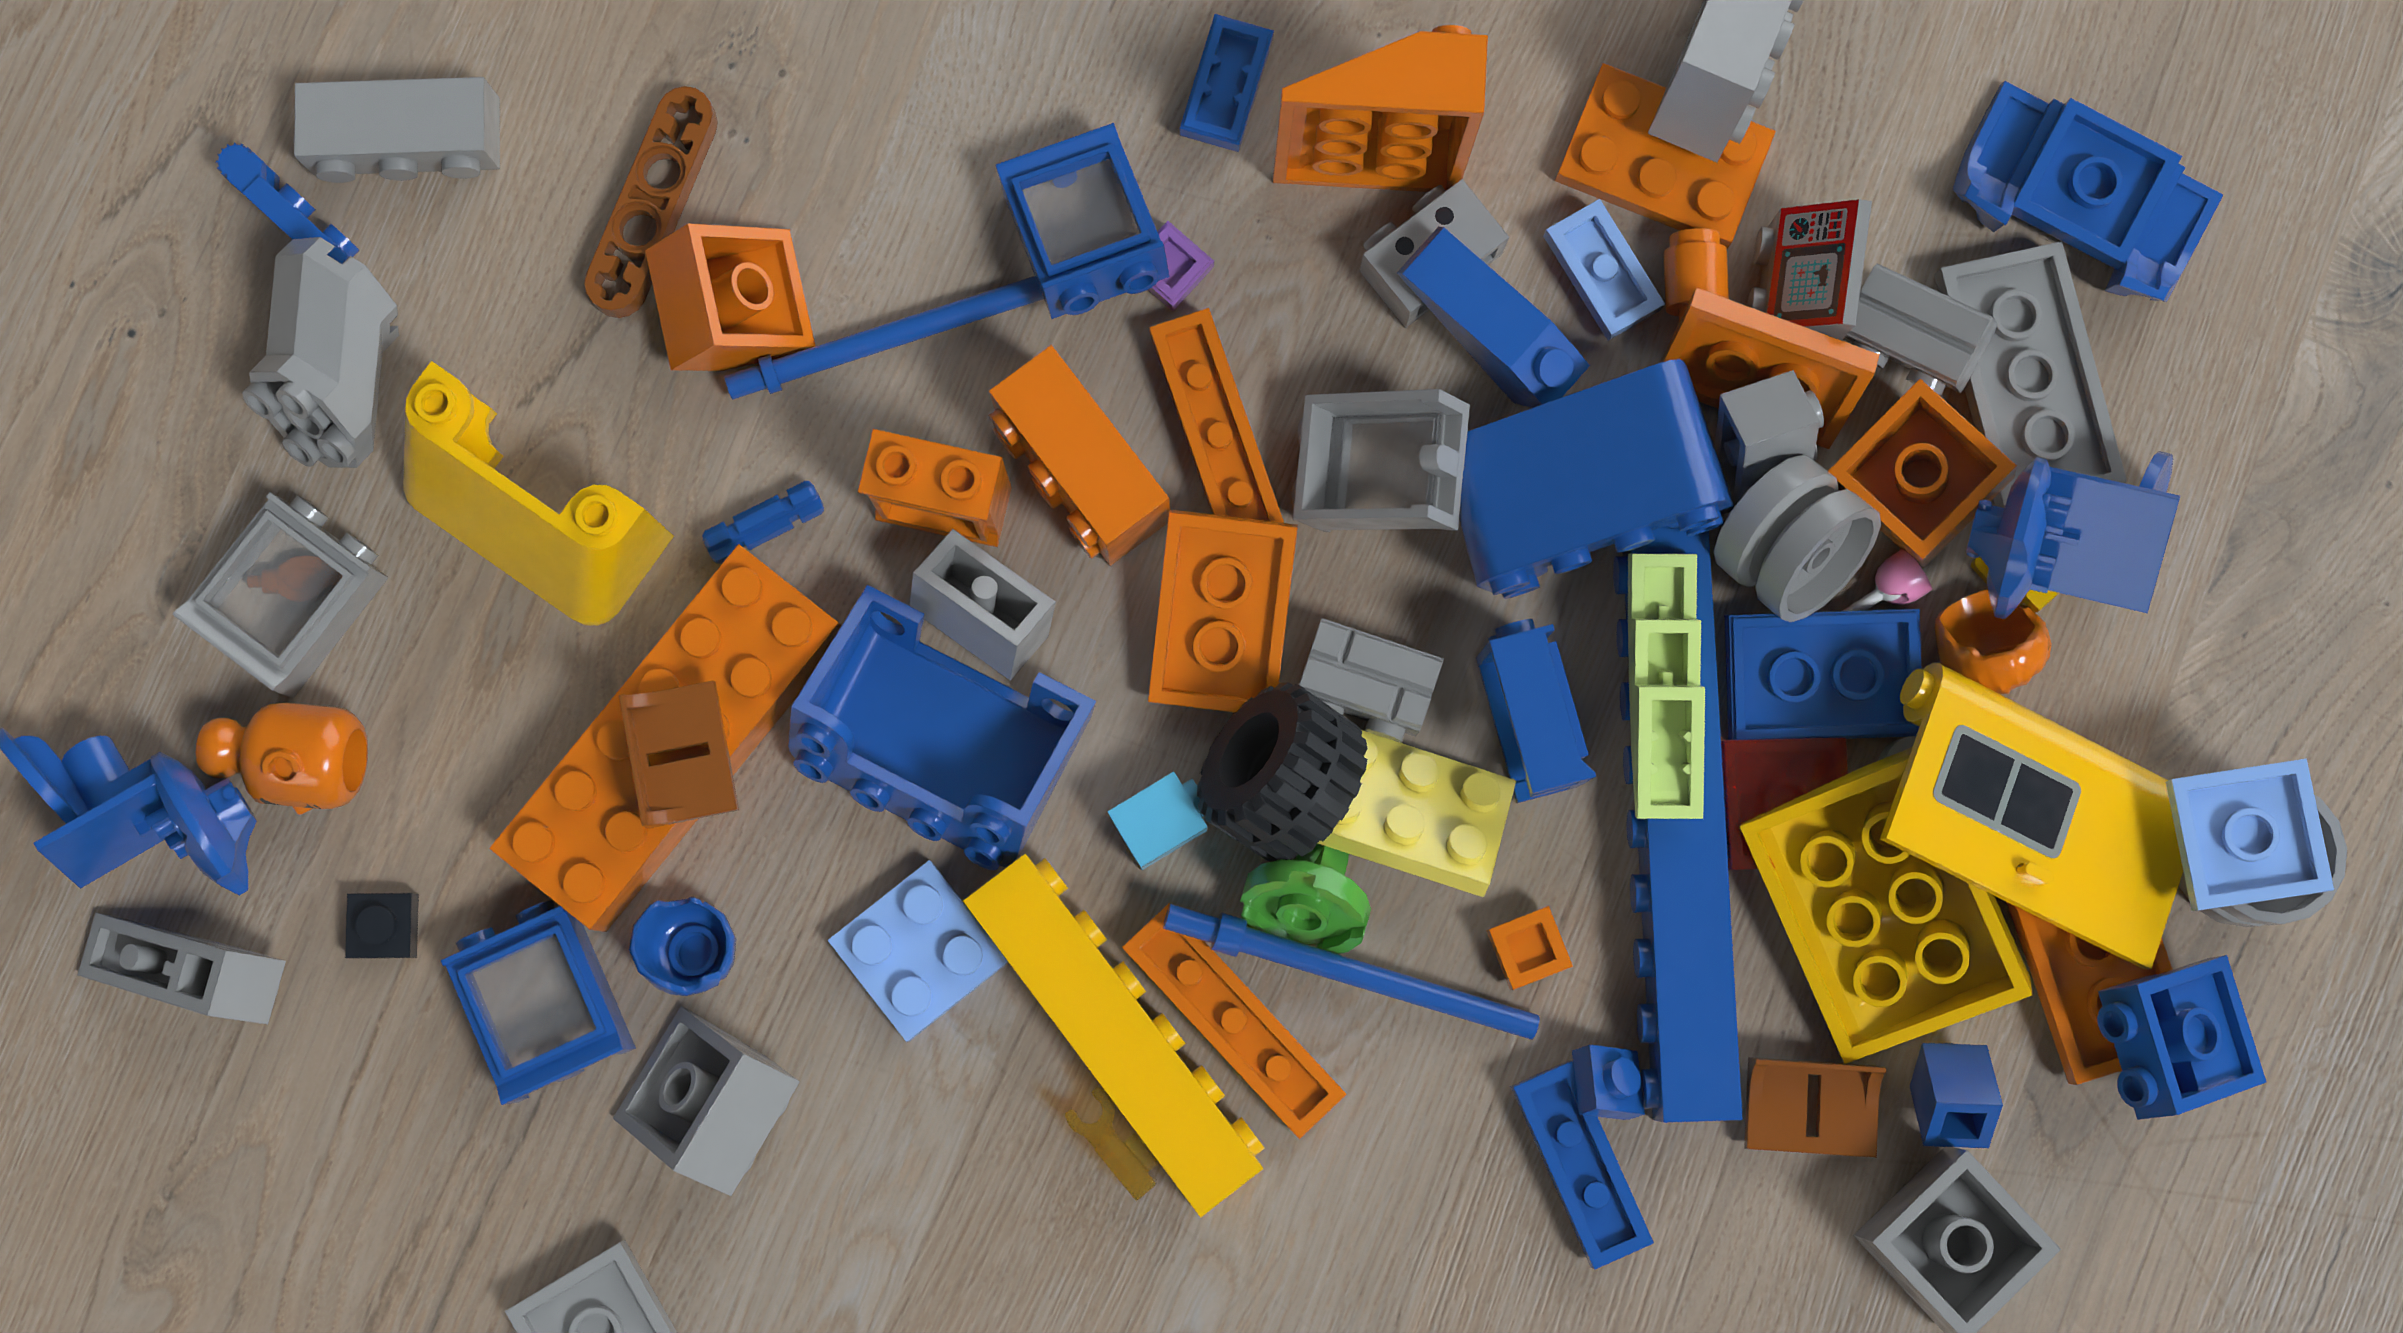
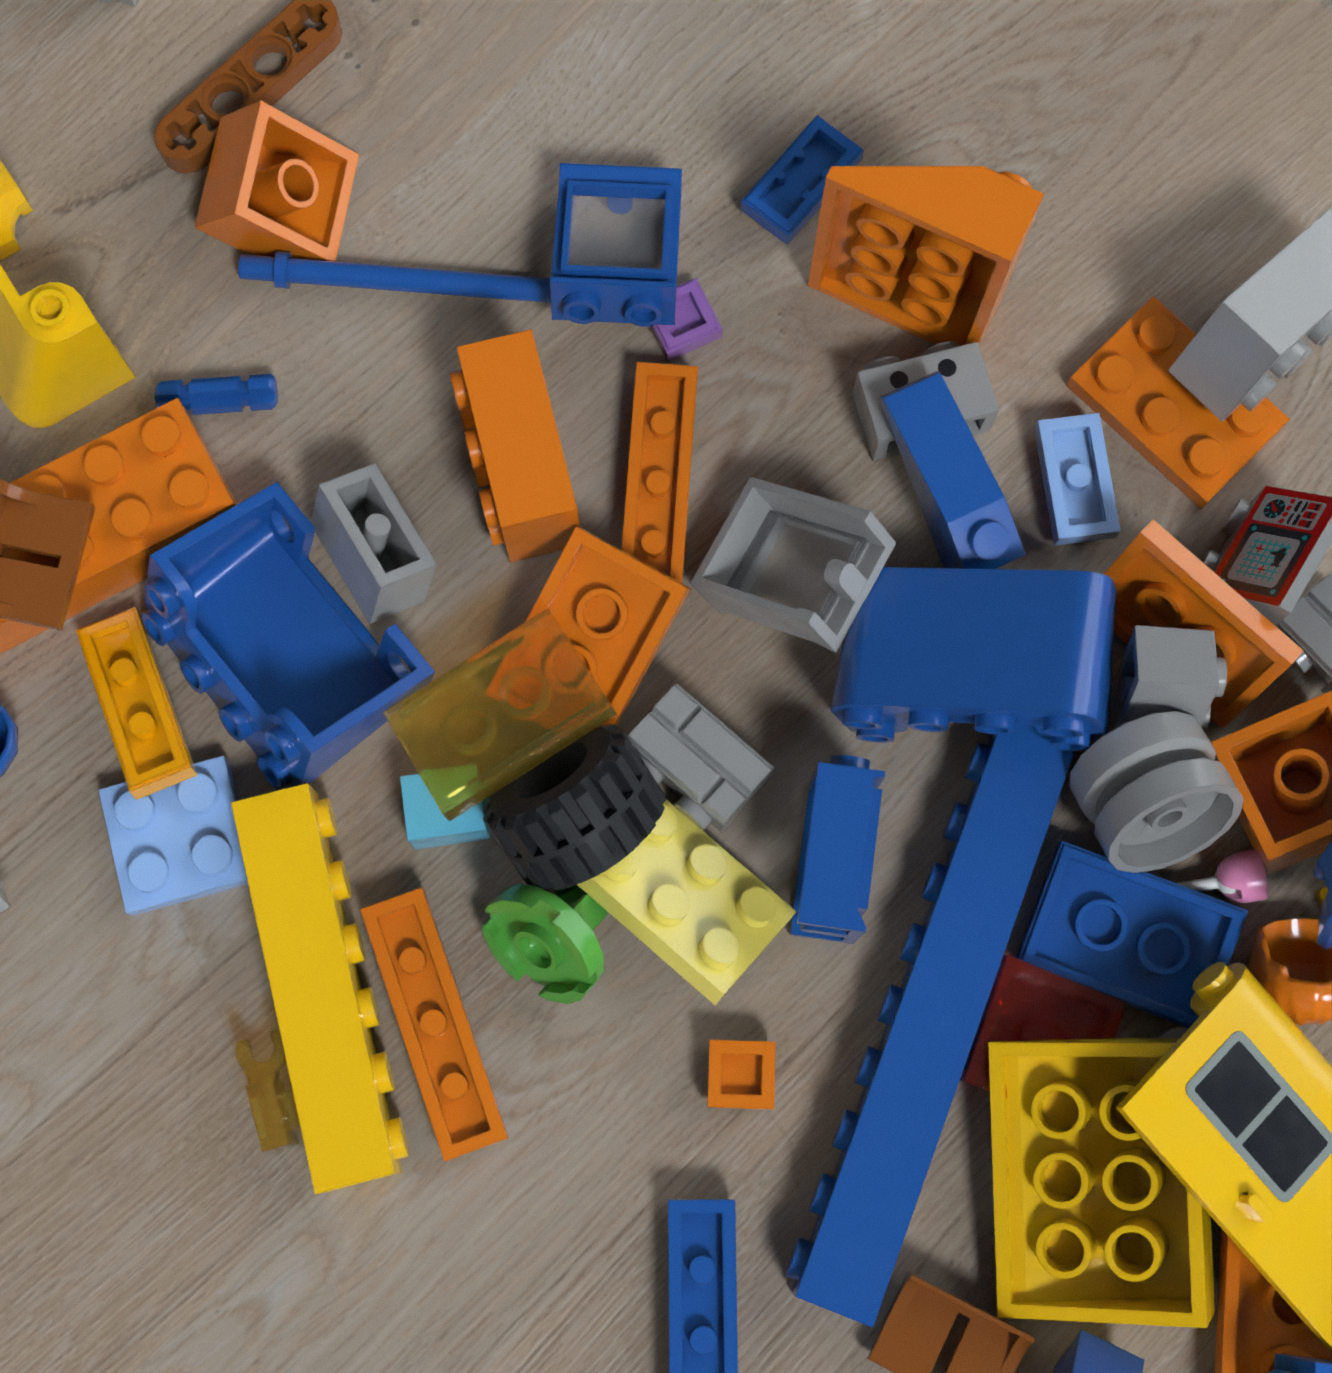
camera: 25 degrees right, 5 degrees down
orange window [858,429,1012,548] -> none
blue bar [1163,904,1540,1040] -> none
blue plate [1572,1044,1645,1120] -> none
yellowish green slope [1628,554,1705,819] -> none
orange brick [1663,228,1729,322] -> none
none -> light orange tile [76,607,197,800]
none -> clear yellow tile [383,608,617,822]

